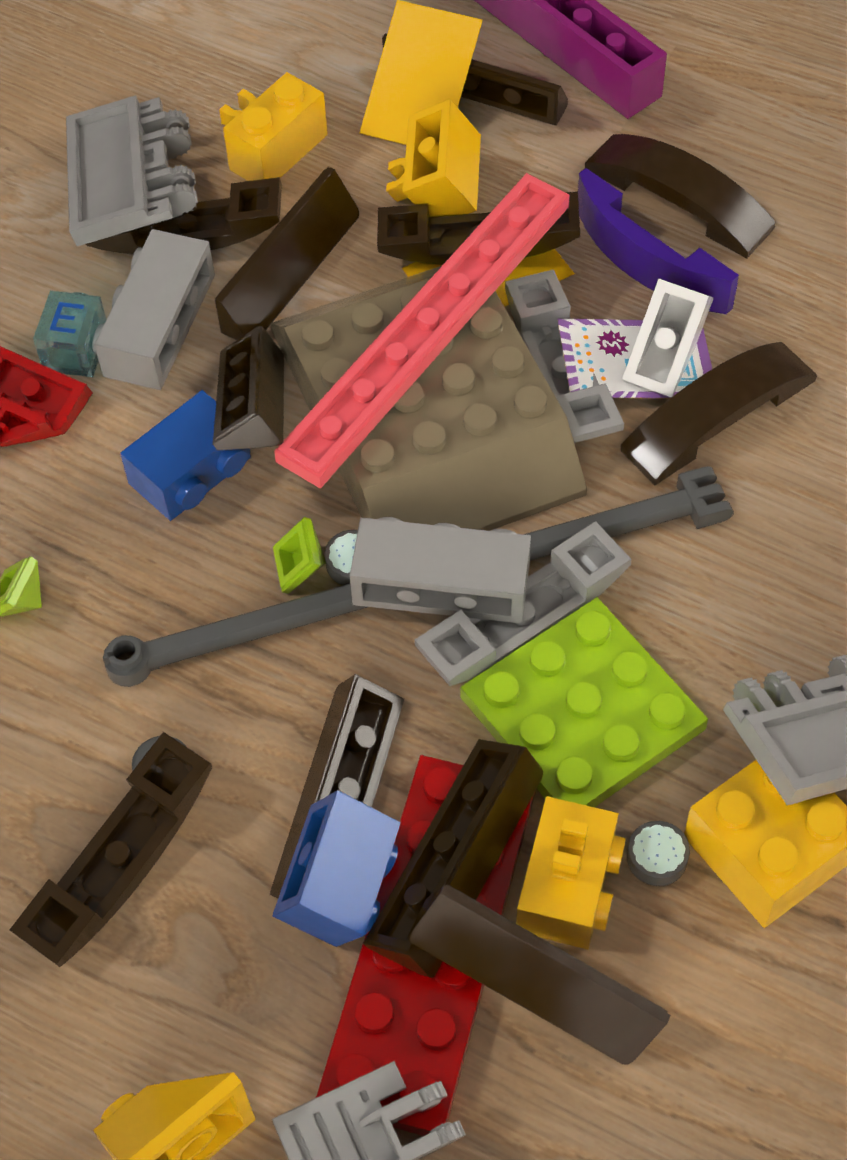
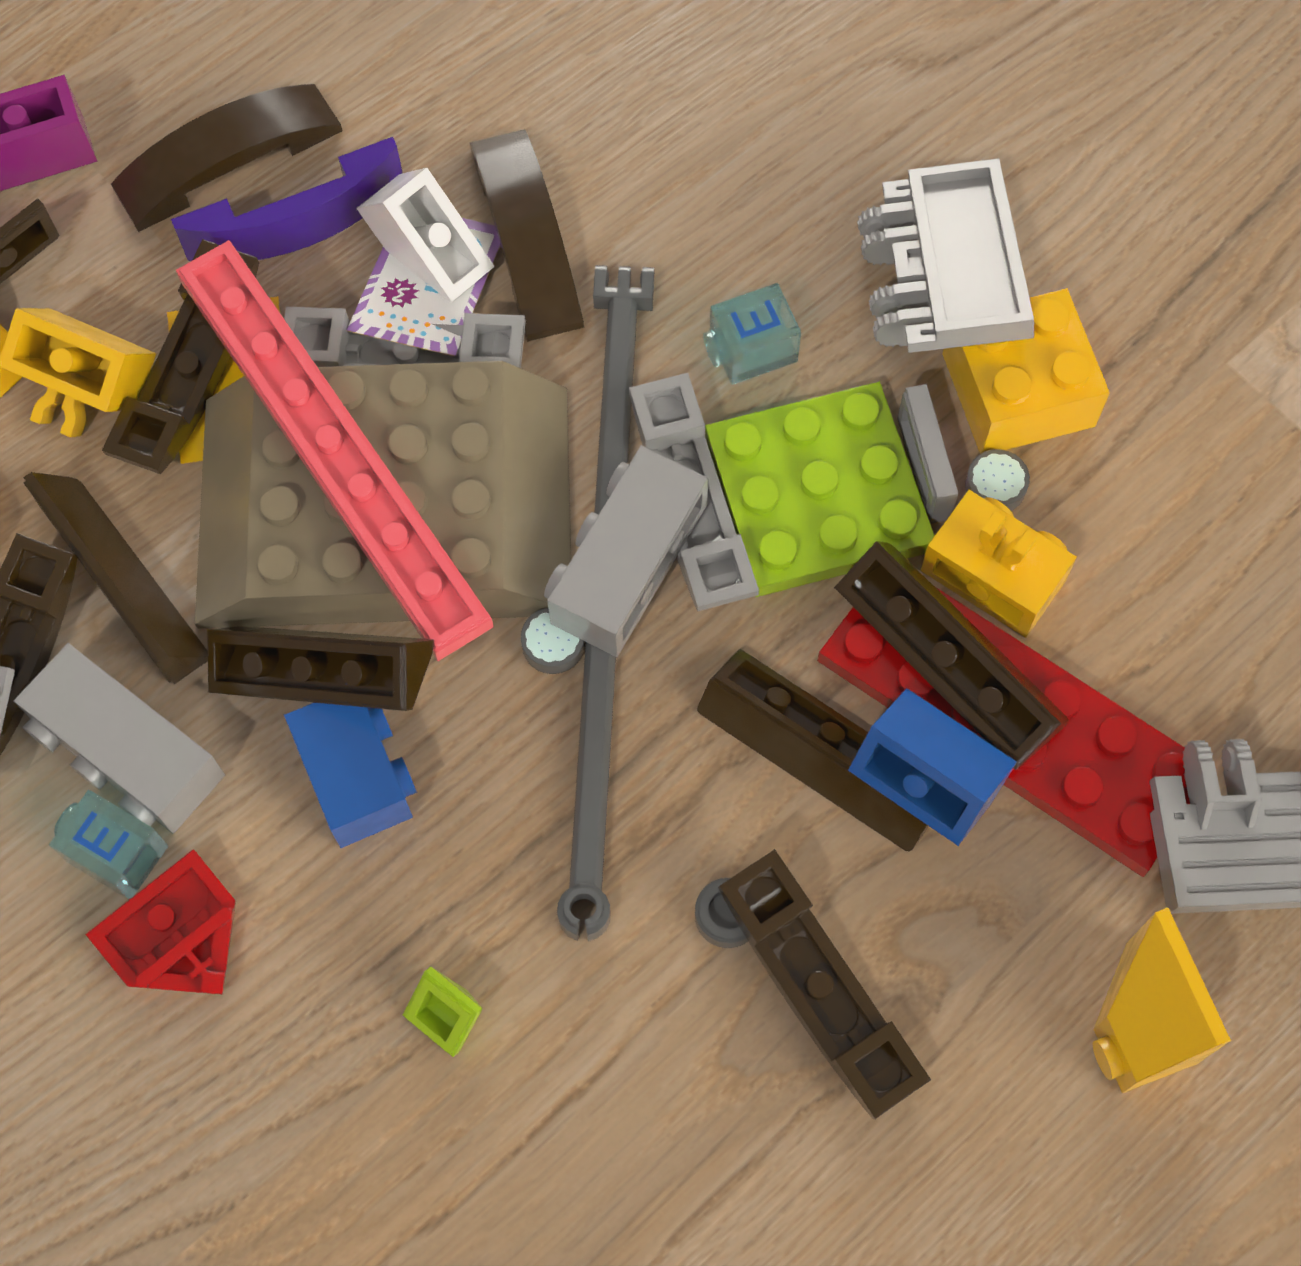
camera: 70 degrees left, 10 degrees up
lime slope [273,517,326,594] -> none
dark brown slope [408,884,671,1065] -> none
none -> clear light blue brick [703,283,801,385]
none -> light grey tile [897,384,958,524]

